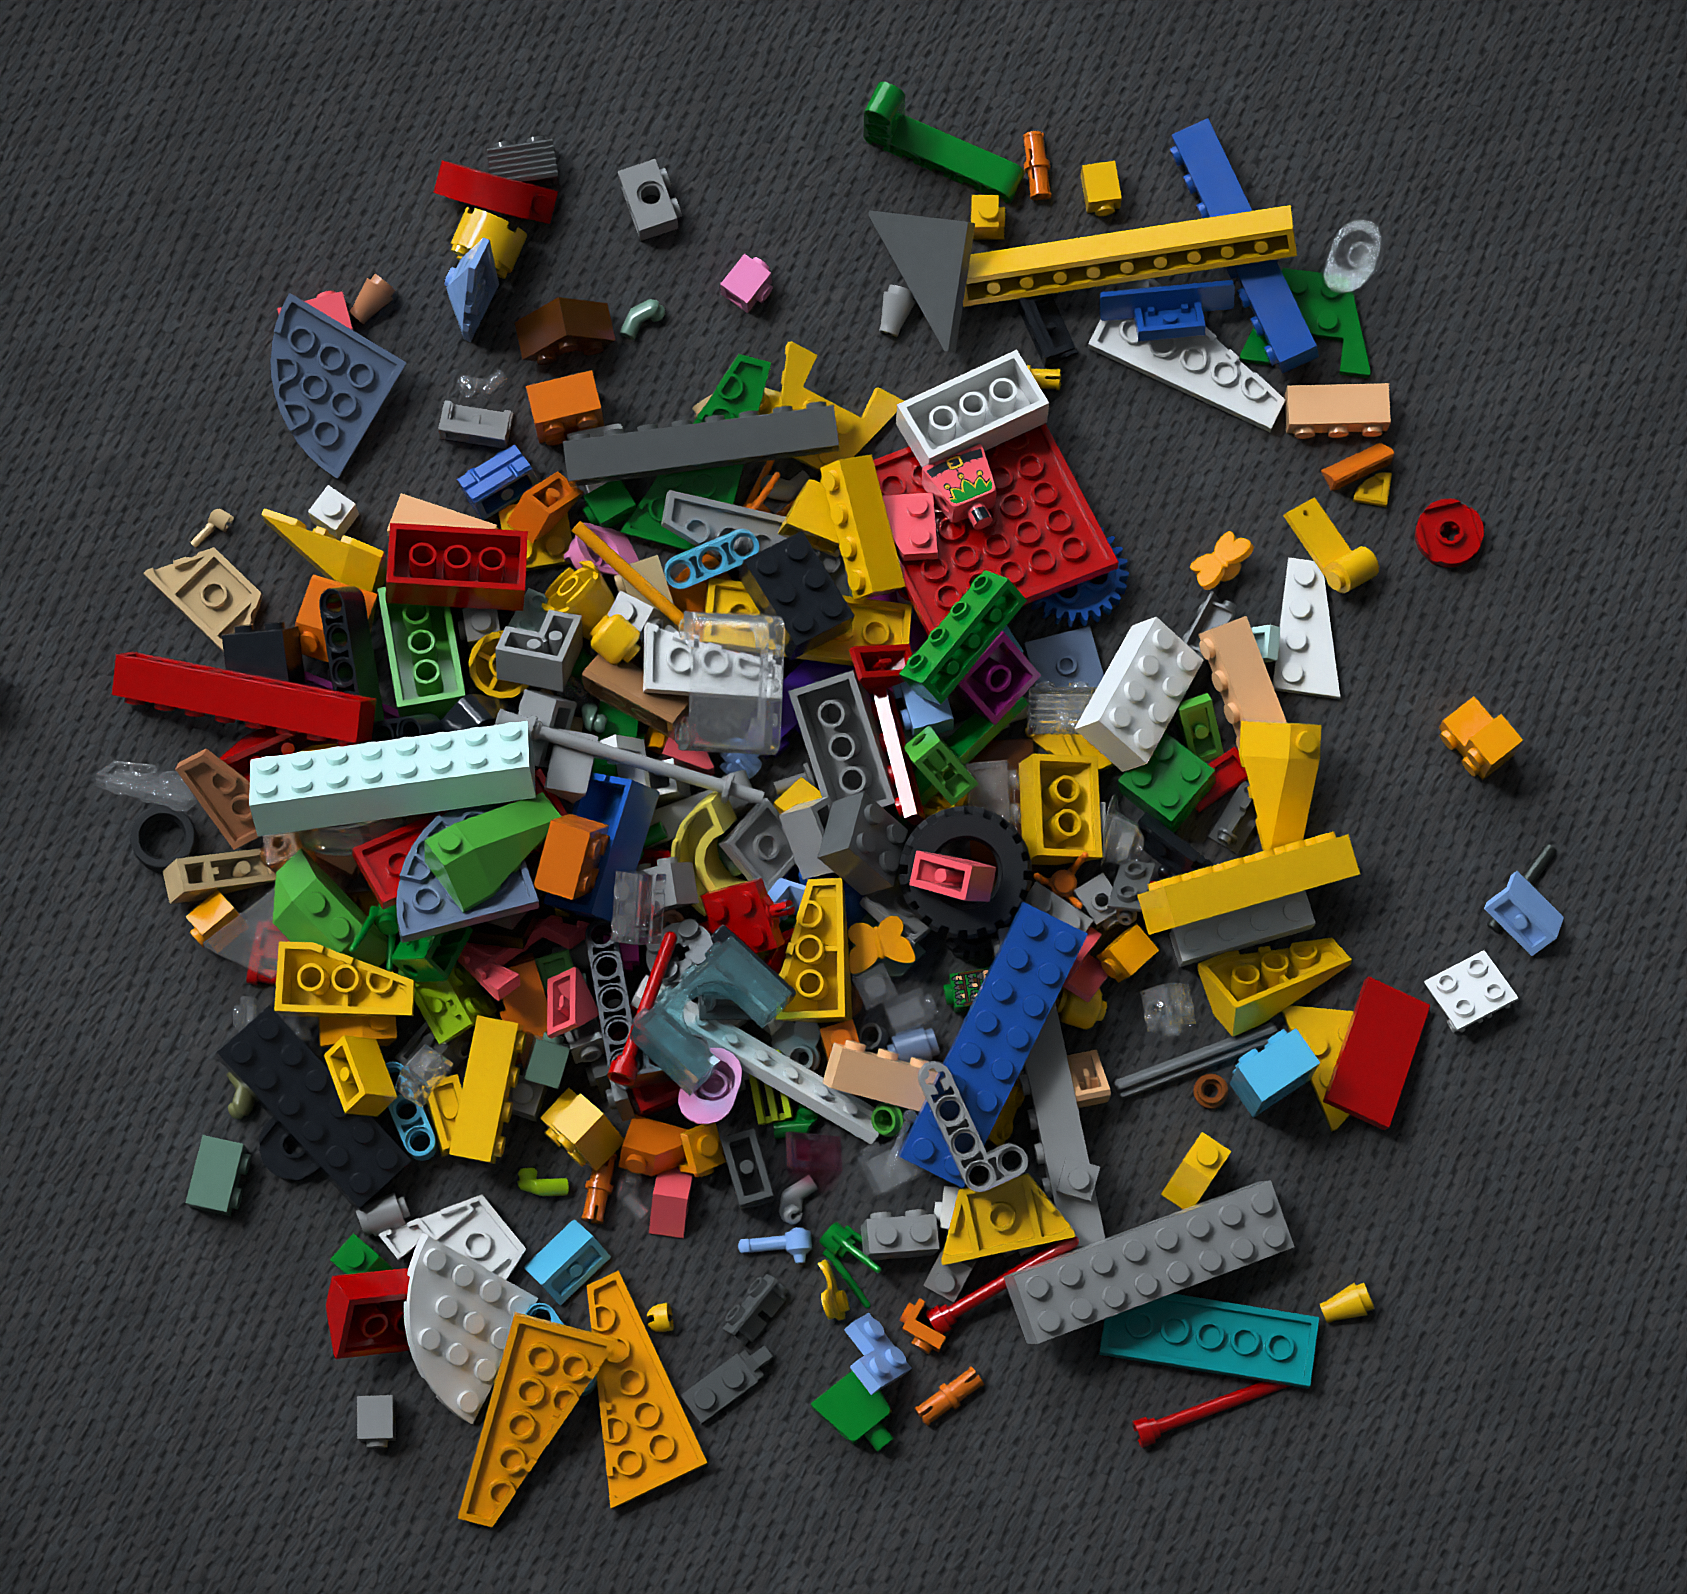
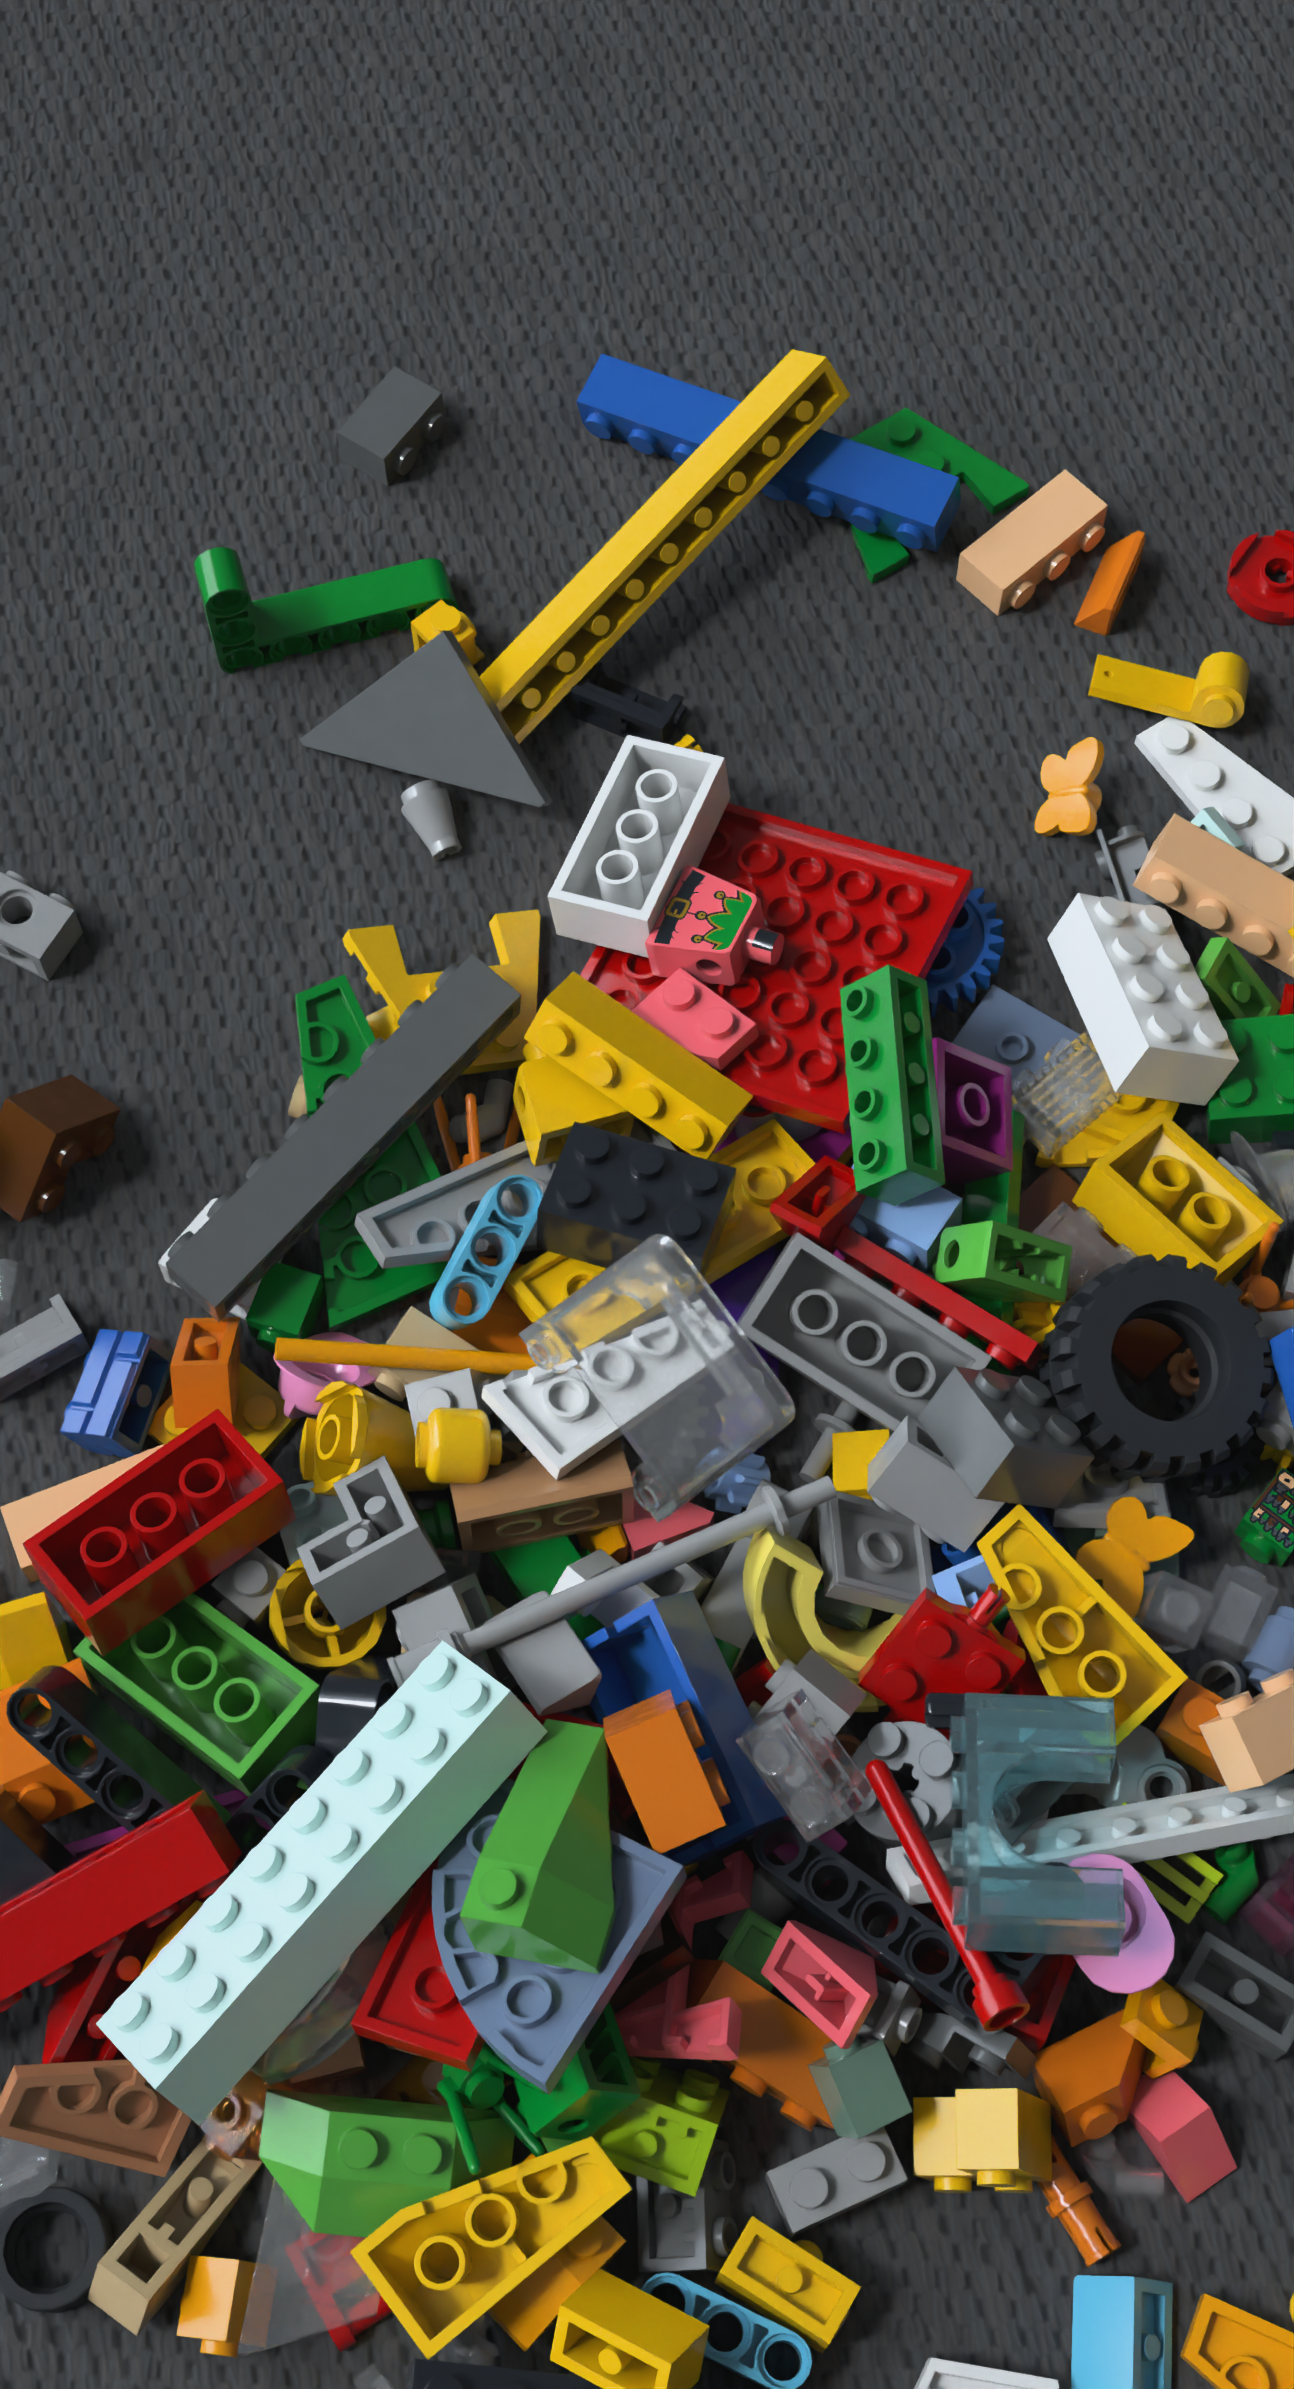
camera: 40 degrees left, 10 degrees down
clear bracket [395,1044,454,1107] -> none
yellow brick [449,1015,527,1164] -> none
lime arm [517,1168,569,1196] -> none
orange brick [526,370,604,445] -> none
sand green arm [581,703,608,733] -> none
sand green arm [619,299,665,340] -> none
bright pink brick [720,254,773,313] -> none
coral slope [909,851,996,902] -> none
orange pin [1023,131,1051,201] -> none
yellow brick [1081,161,1122,216] -> none
white wing [1088,278,1285,432] -> none
blue bracket [1100,280,1235,341] -> none
clear piece [1323,219,1383,293] -> none
yellow tile [1353,472,1392,507] -> none
none -> dark grey brick [337,366,446,486]

